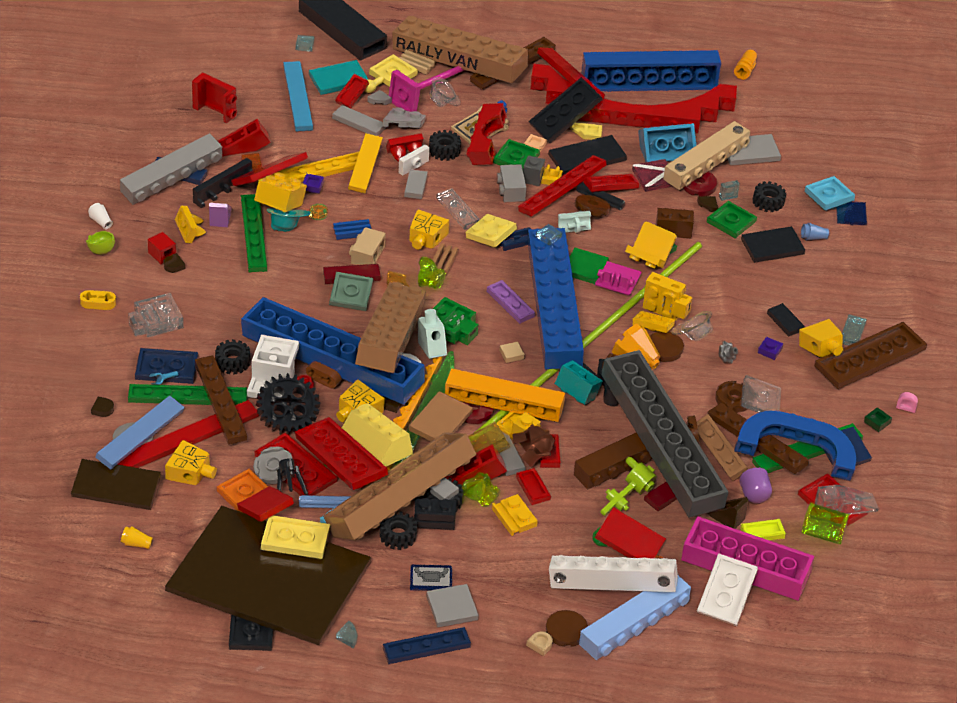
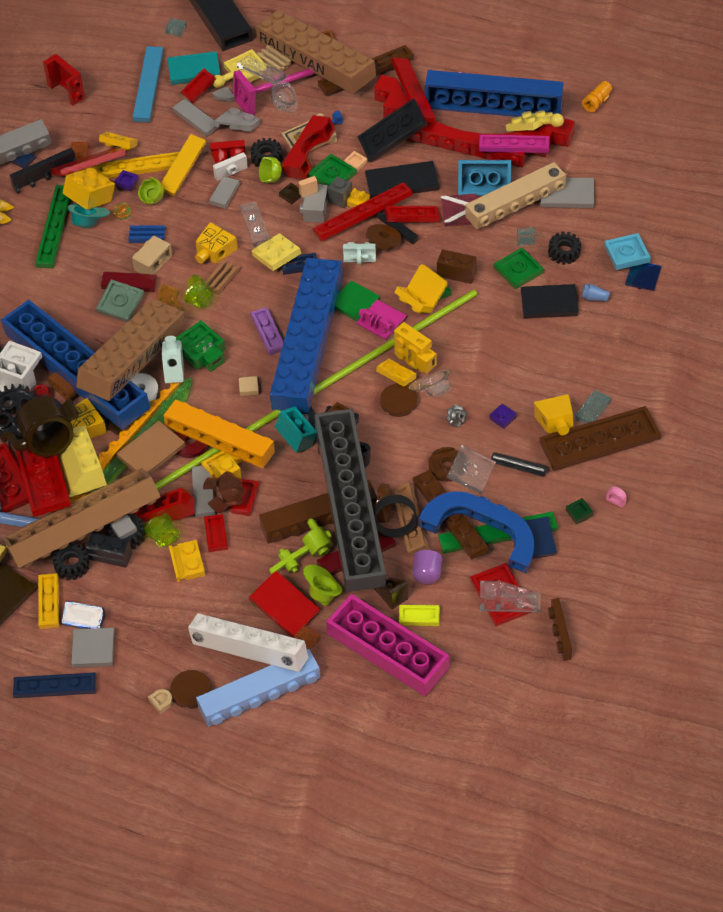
camera: 20 degrees right, 10 degrees up
medium lavender slope [209,203,232,227] -> none
red slope [218,118,271,156] -> none
clear yellow plate [468,422,510,453] -> none
clear light blue tile [536,224,562,245] -> none
light yellow tile [570,123,602,140] -> none
light orange cone [612,323,660,370] -> none
dark red tile [683,171,717,197] -> none
dark brown tile [697,196,718,212] -> none
white tile [697,553,758,626] -> none
black tile [767,303,805,337] -> none
clear neon green brick [802,503,849,545] -> none
none -> dark brown piece [1,394,79,457]
none -> yellow tile [38,573,60,629]
none -> yellow plate [99,132,138,151]
none -> lime hair [138,177,164,205]
none -> clear tile [237,55,286,85]
none -> lime hair [259,157,282,183]
none -> dark brown tile [279,183,301,205]
none -> light nougat tile [298,176,318,198]
none -> lime piece [303,565,342,606]
none -> black tyre [373,495,417,537]
none -> dark pink tile [479,135,549,153]
none -> black axle [491,452,547,477]
none -> light yellow plate [505,110,564,131]
none -> reddish brown plate [548,598,572,661]

